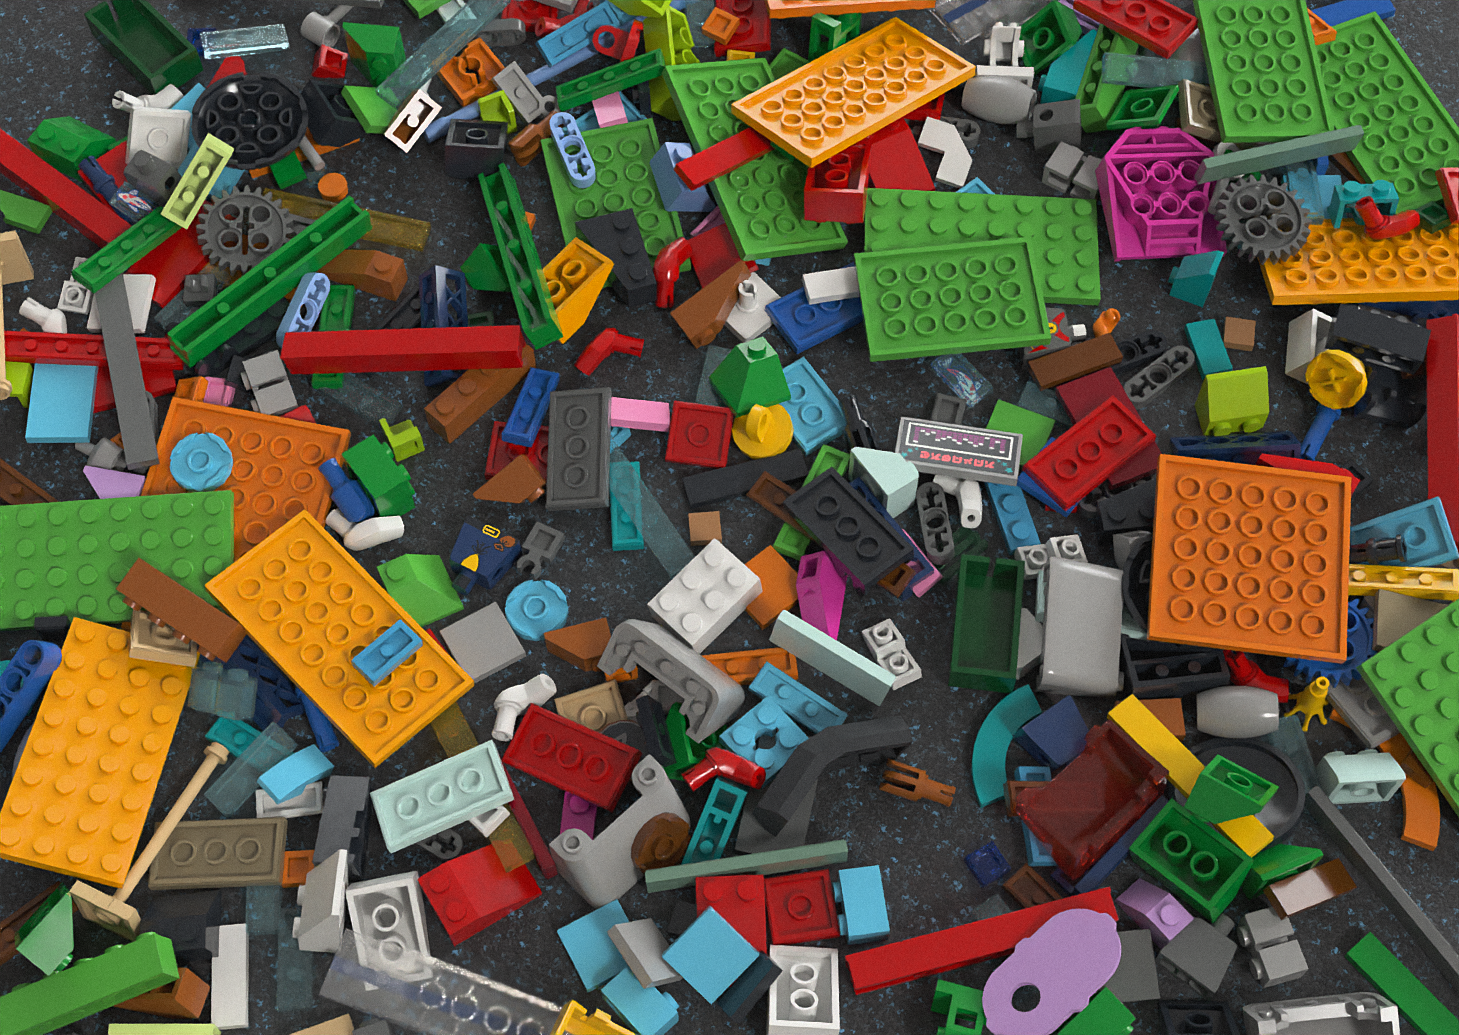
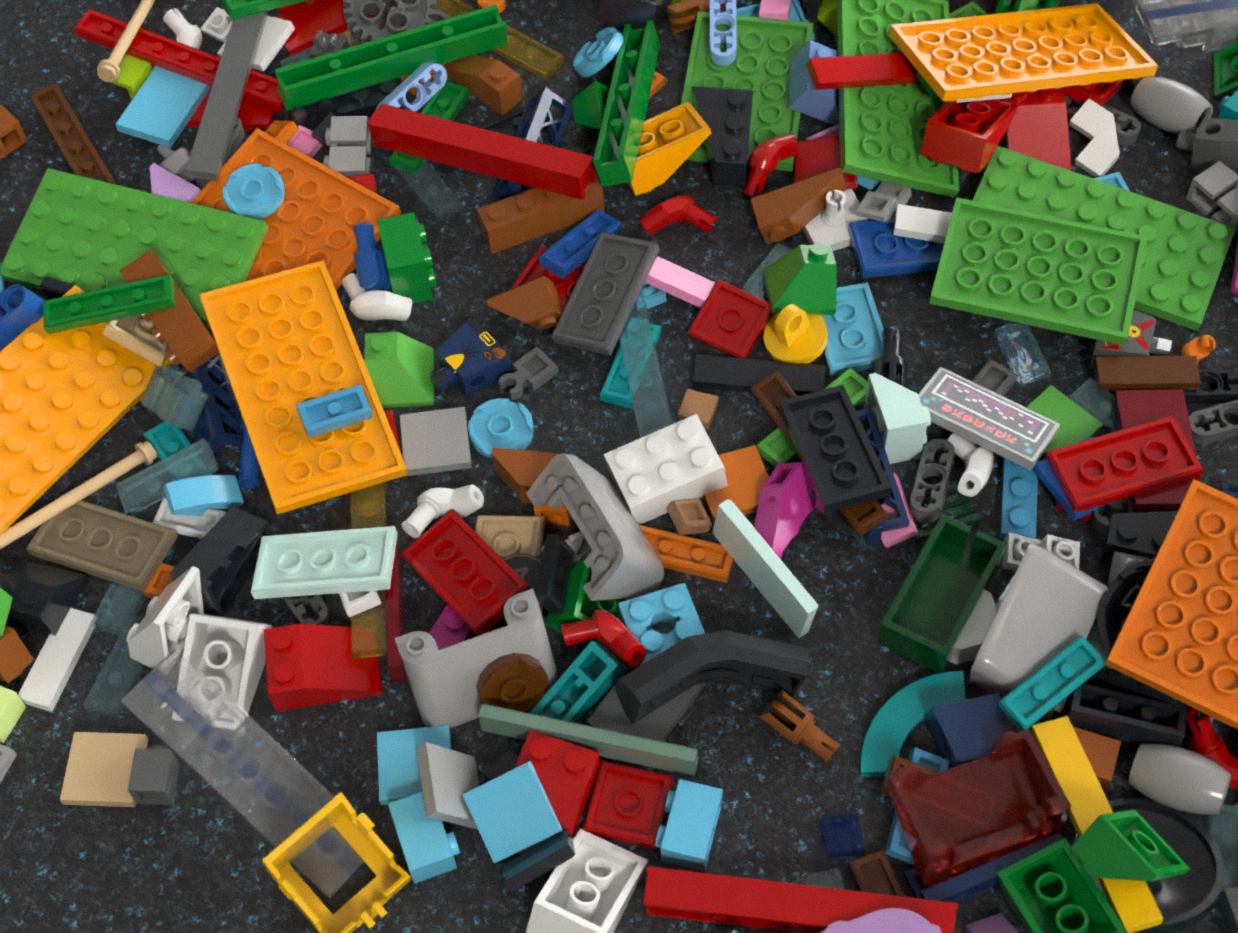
camera: 25 degrees right, 5 degrees down
lime panel [379,418,425,462] -> none
medium azure tile [748,661,848,734] -> none
white slope [862,618,922,690] -> none
white tile [975,22,1034,88] -> none
none -> green tile [43,274,176,334]
none -> medium azure tile [573,27,623,78]
none -> medium nougat tile [666,498,713,535]
none -> light grey slope [855,181,912,222]
none -> teal tile [997,635,1106,733]

